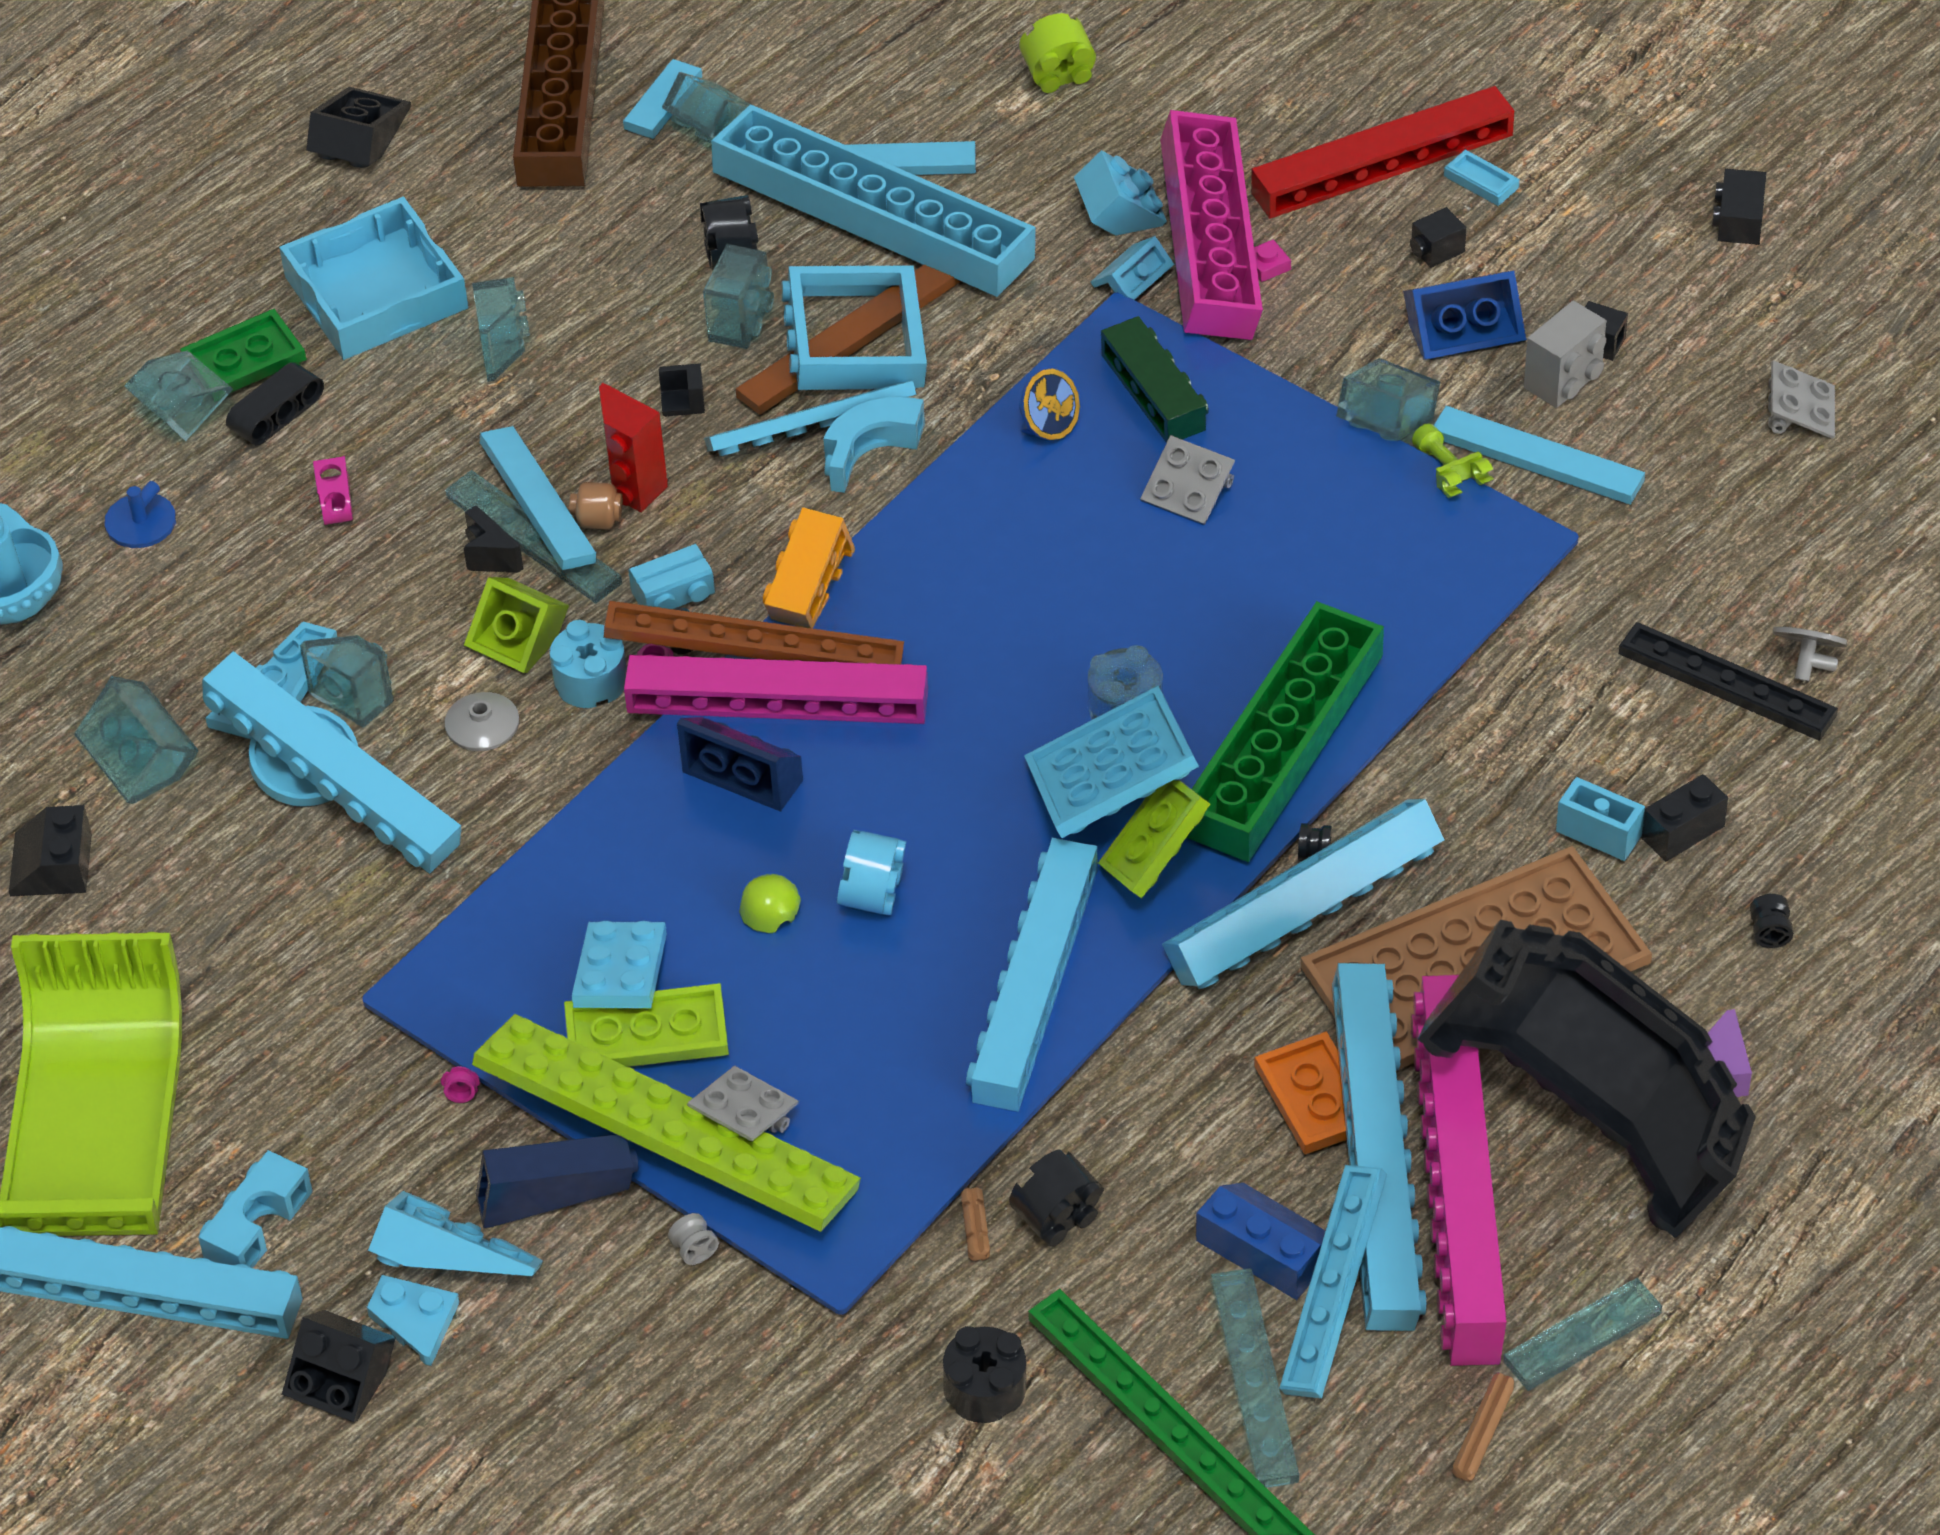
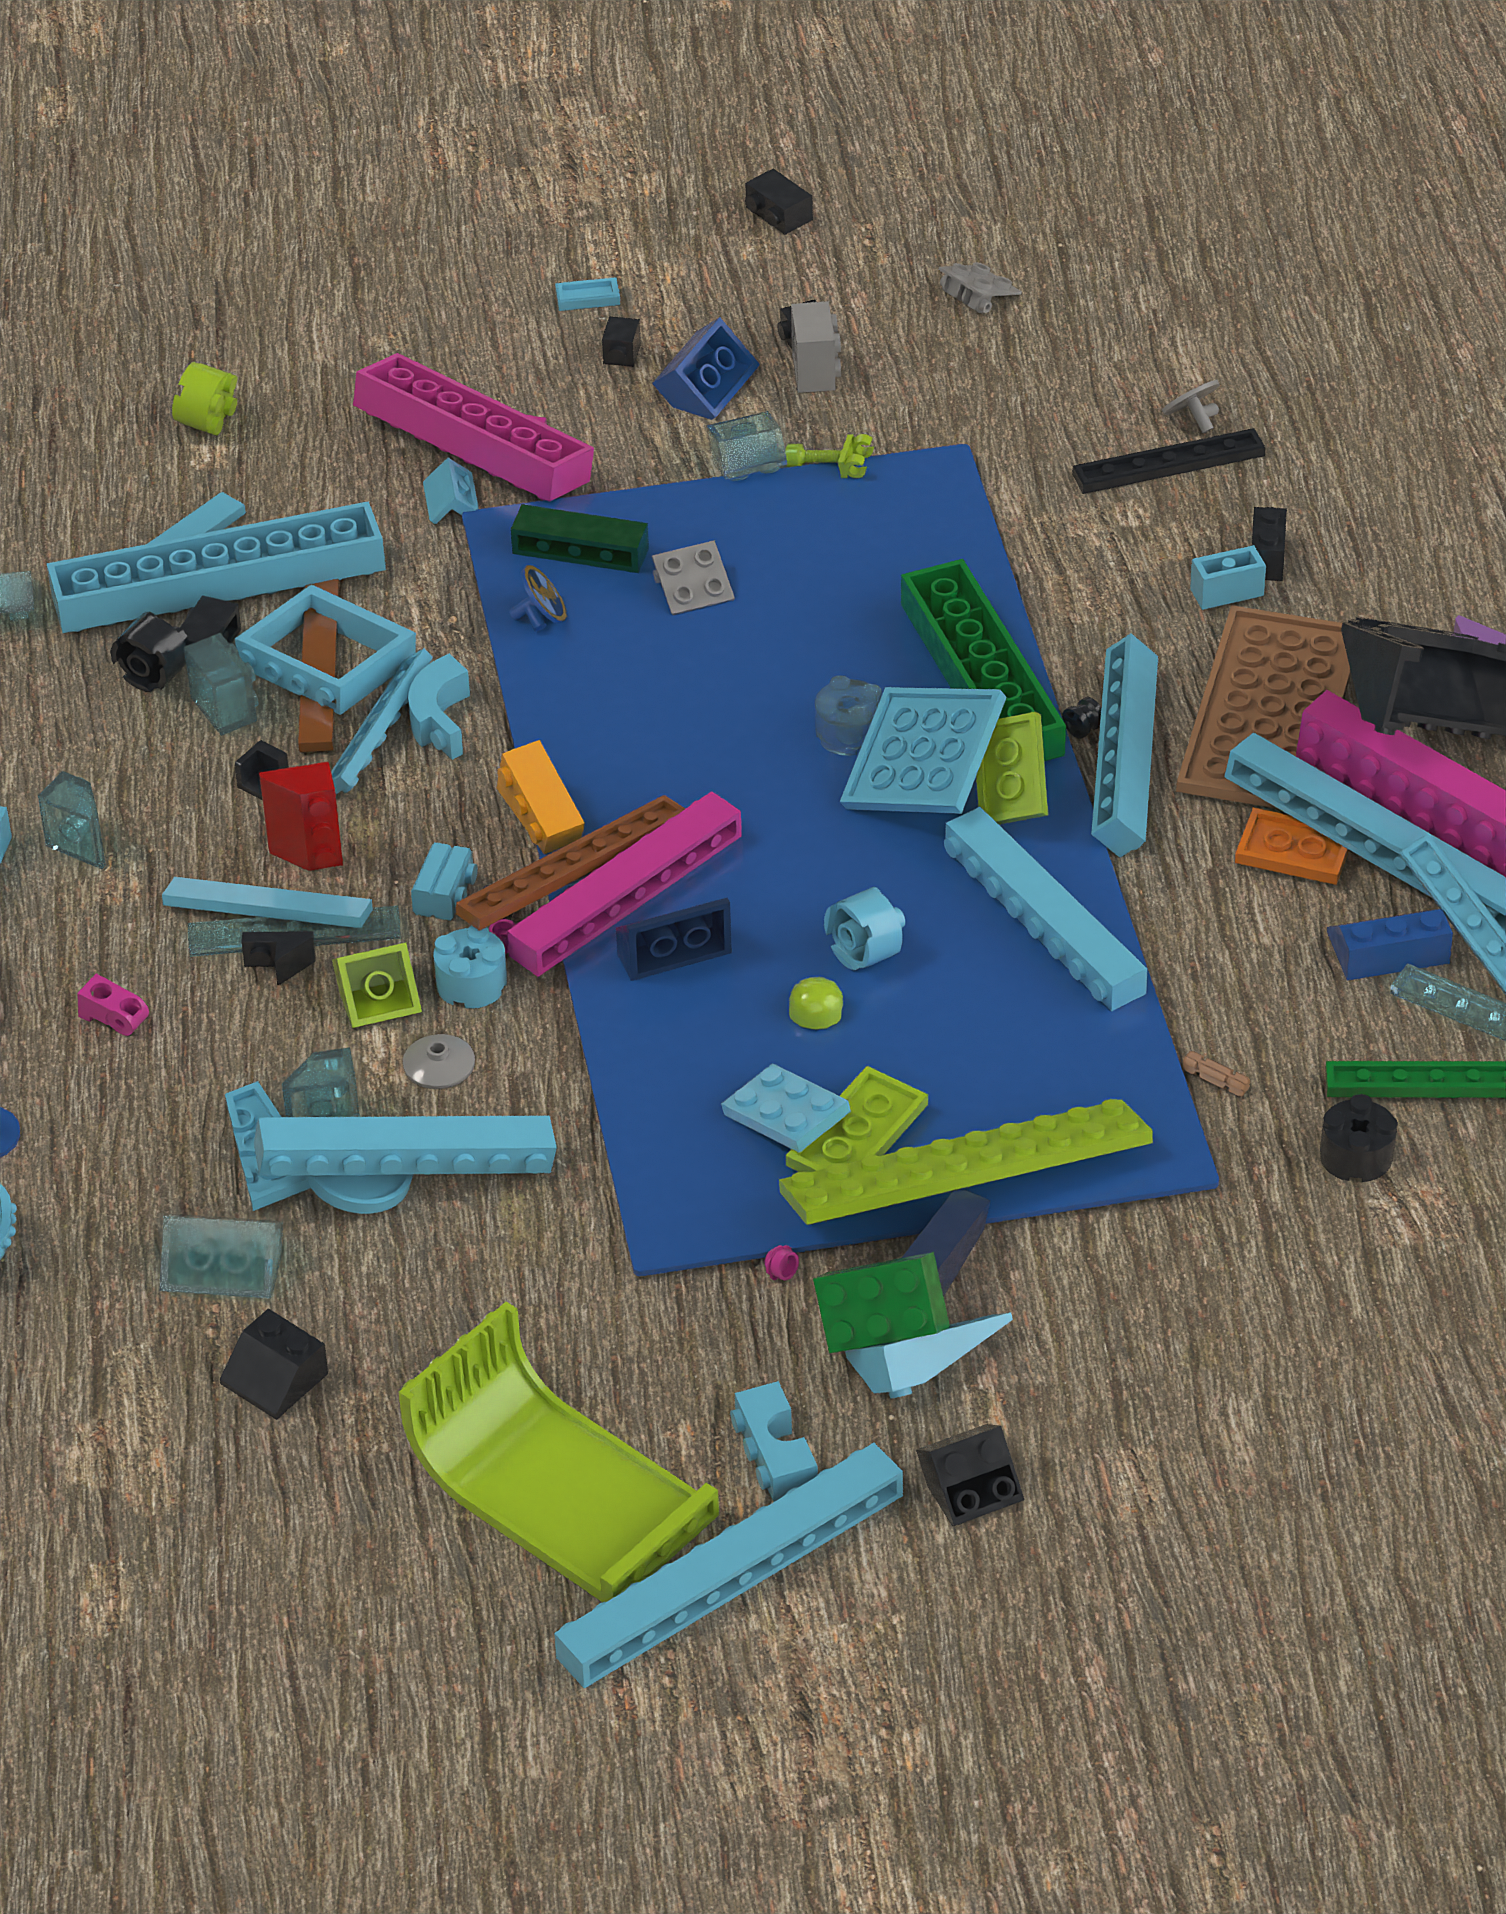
camera: 50 degrees left, 5 degrees down
medium azure wing [367,1275,460,1366] -> none
medium nougat head [569,482,623,530] -> none
light grey wheel [668,1213,719,1265] -> none
light grey hinge [687,1066,799,1141] -> none
black brick [1009,1149,1104,1247] -> none
medium azure slope [1074,150,1167,236] -> none
red brick [1251,86,1515,219] -> none
medium azure tile [1434,406,1645,505] -> none
black wheel [1750,894,1794,948] -> none
none -> black brick [180,595,241,671]
none -> green brick [813,1252,950,1354]

